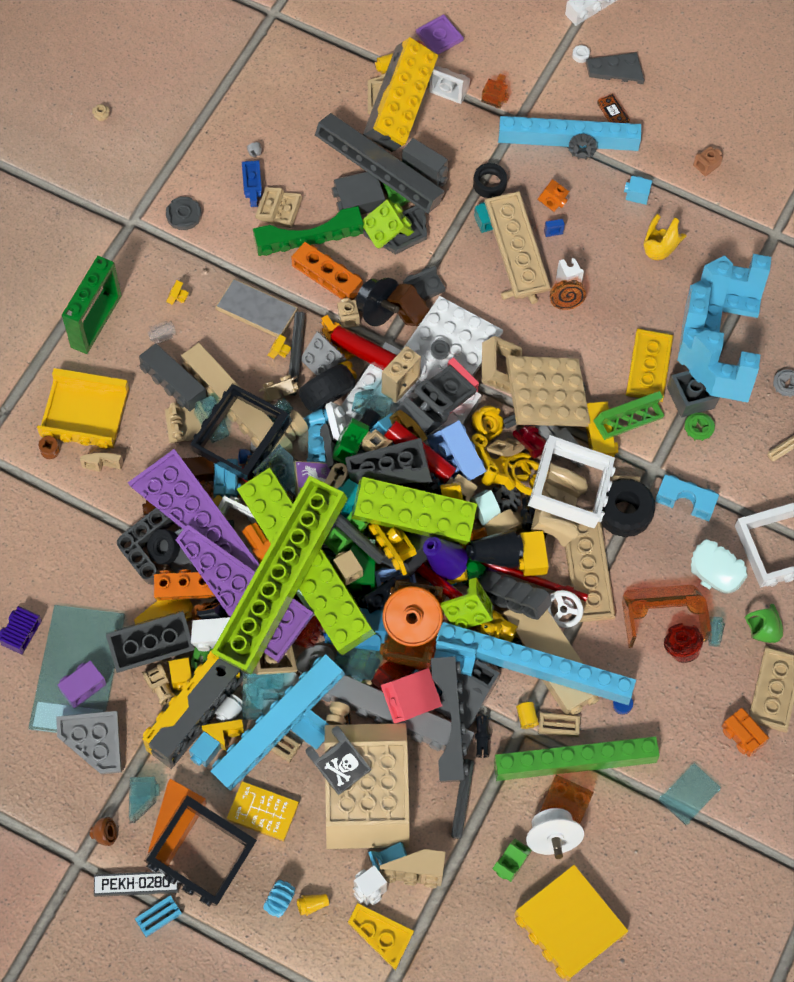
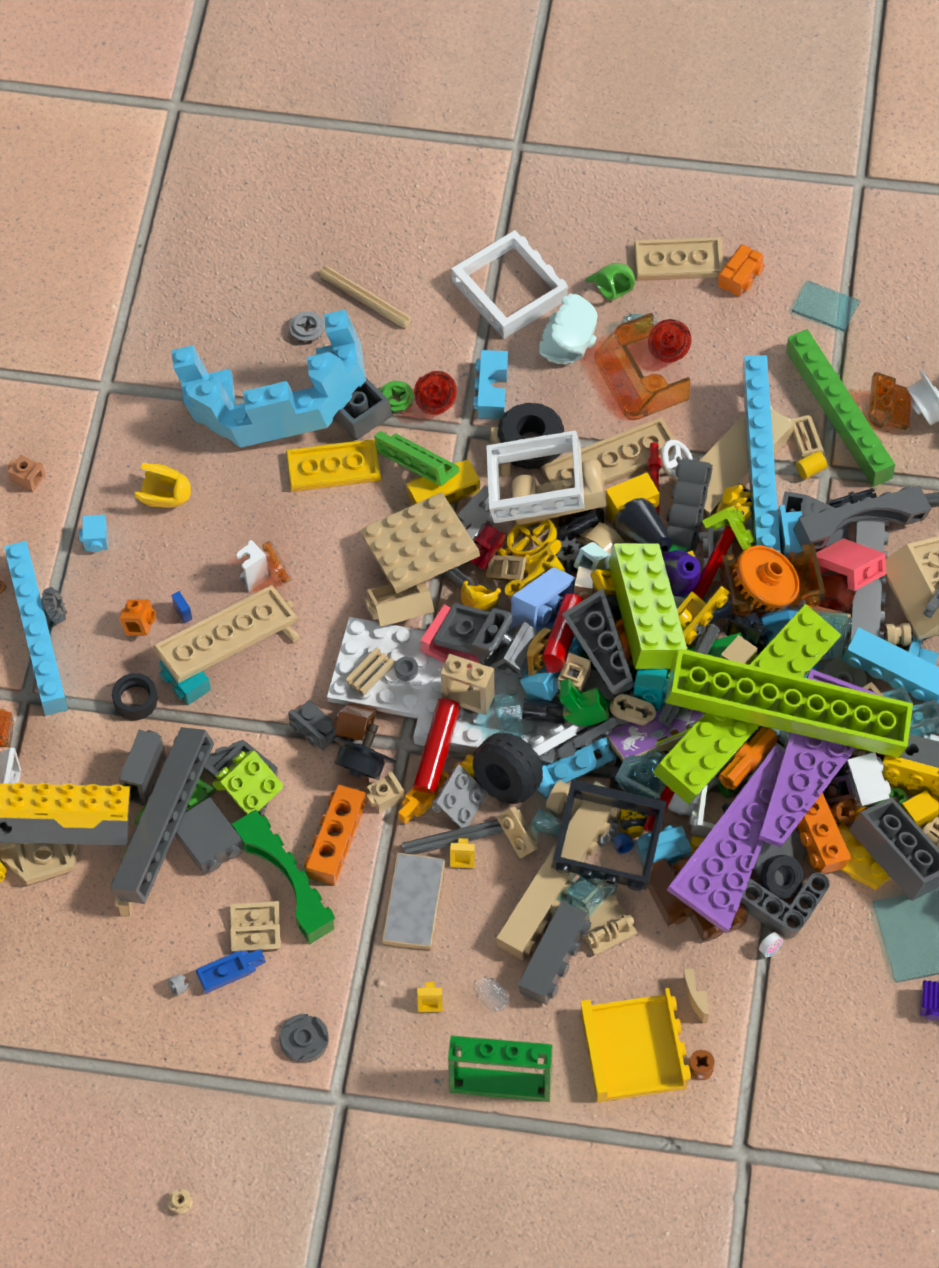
camera: 105 degrees left, 5 degrees down
none -> tan tile [346,647,395,696]
none -> clear red cone [414,371,457,415]
none -> white tile [759,933,783,957]

